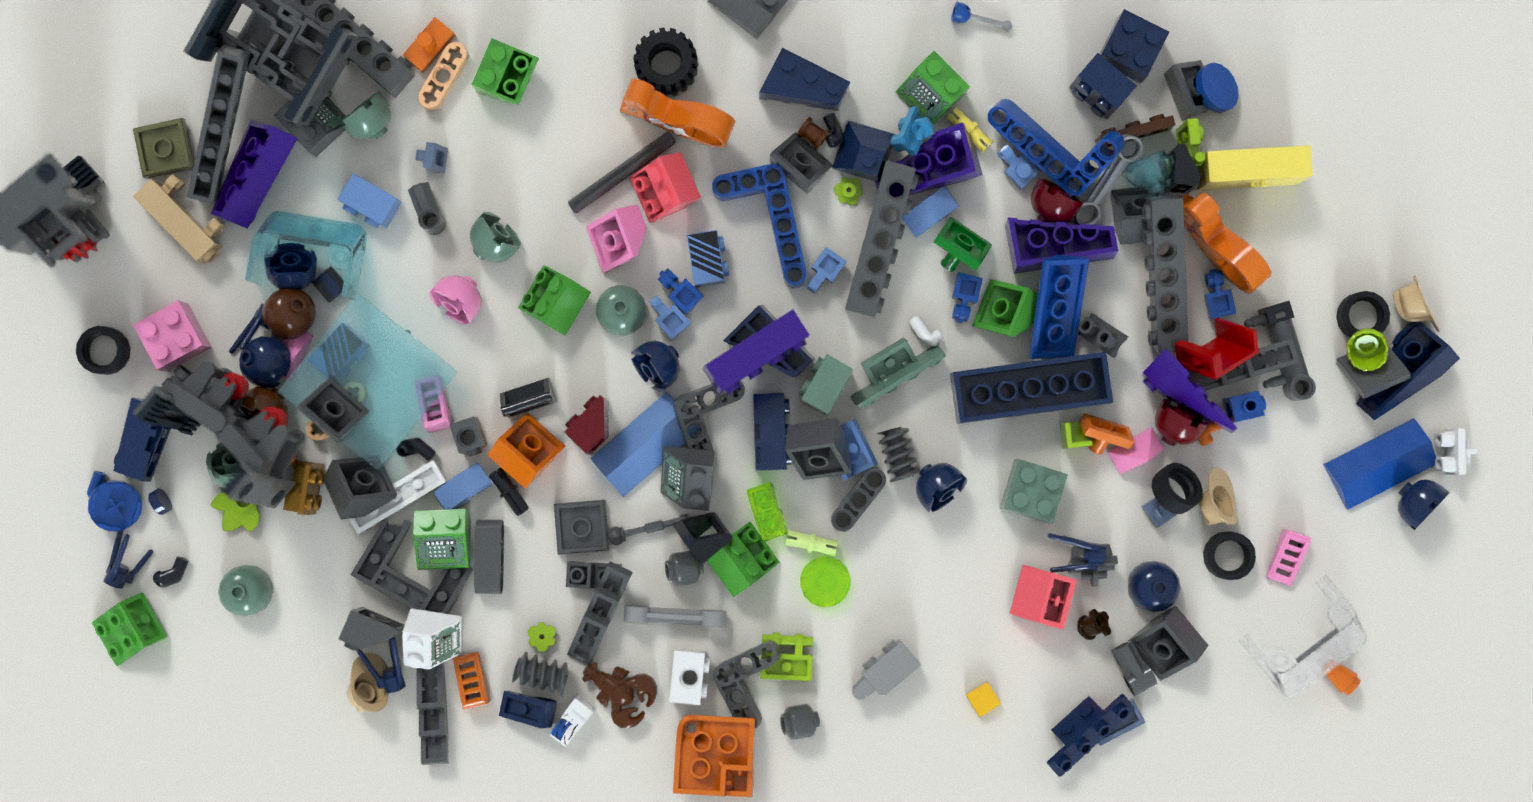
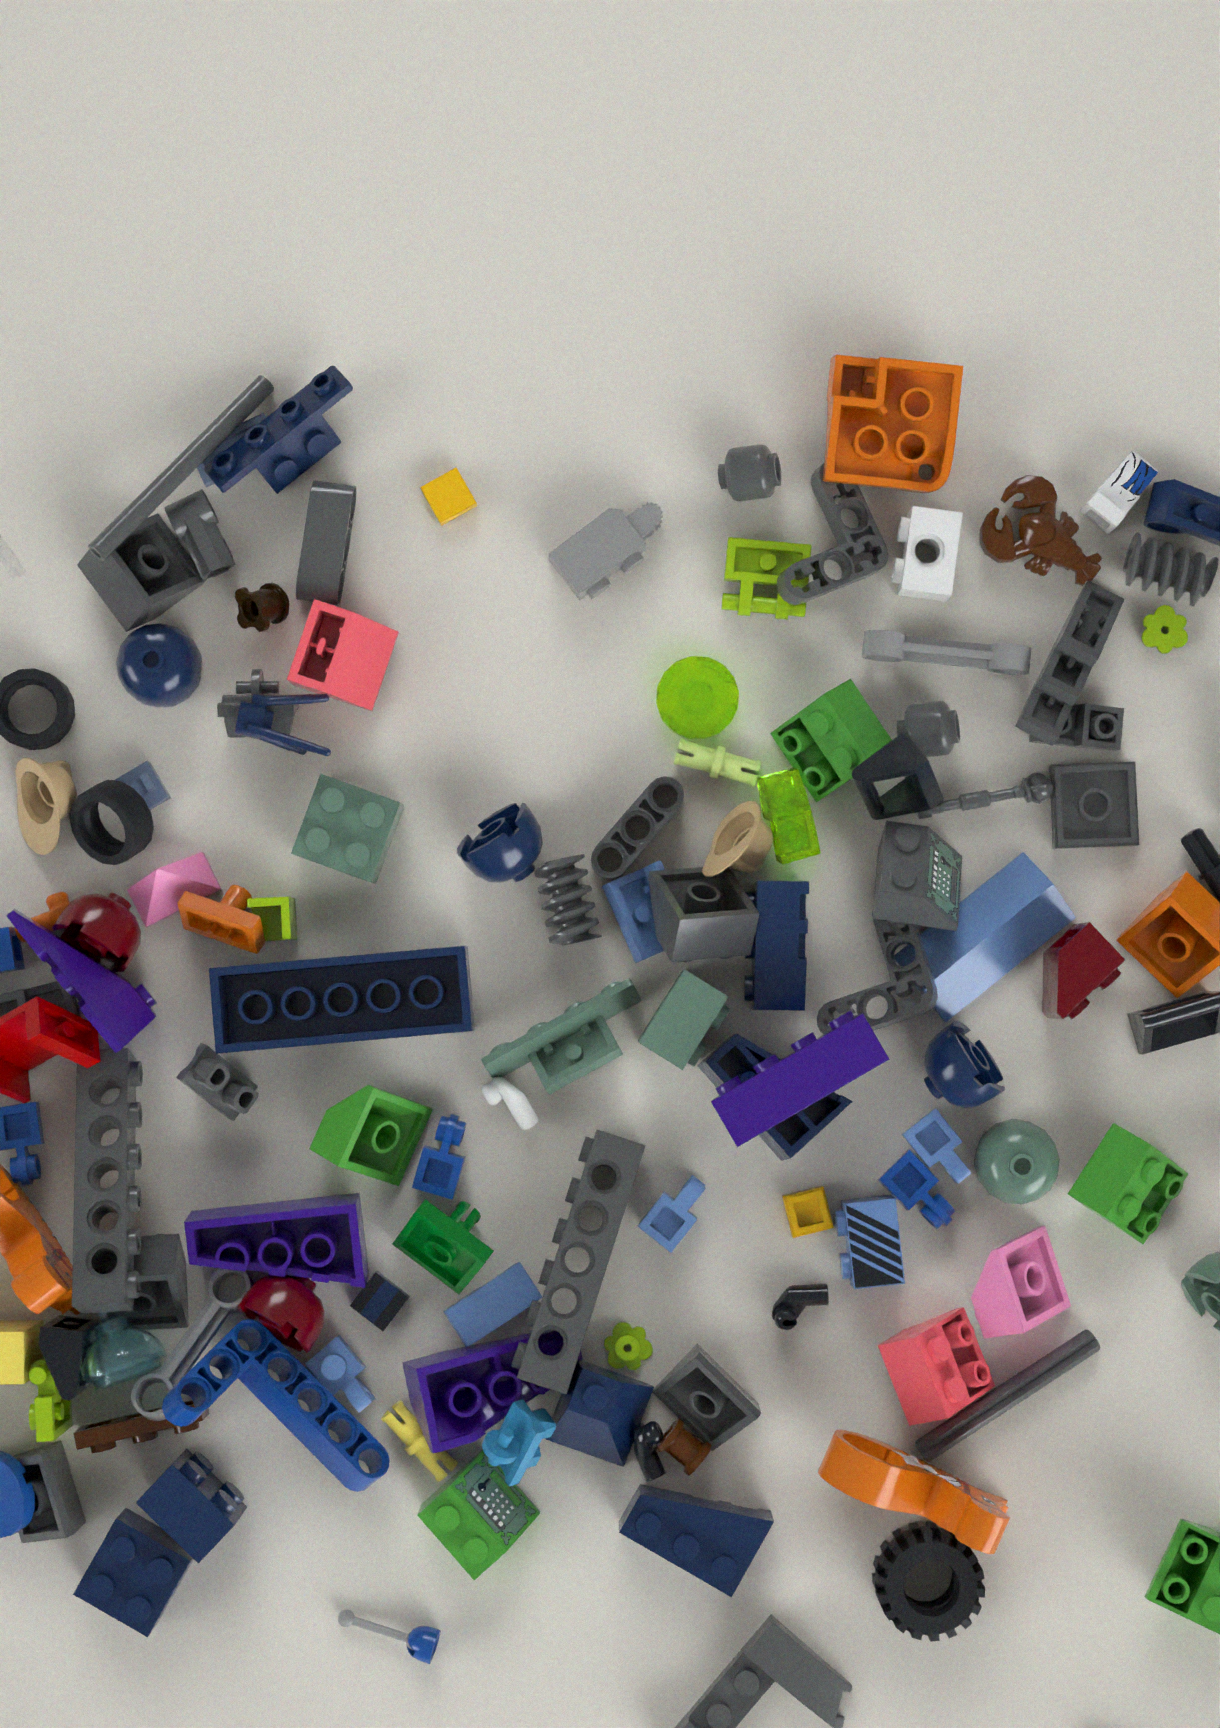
camera: 175 degrees left, 0 degrees up
blue beam [712,164,806,288] -> none
blue slope [1029,255,1089,359] -> none
none -> dark grey piece [88,375,274,561]
none -> dark grey beam [296,480,357,605]
none -> tile [350,1271,410,1331]
none -> tan piece [702,801,773,877]
none -> black arm [772,1284,829,1330]
none -> yellow tile [782,1186,834,1238]

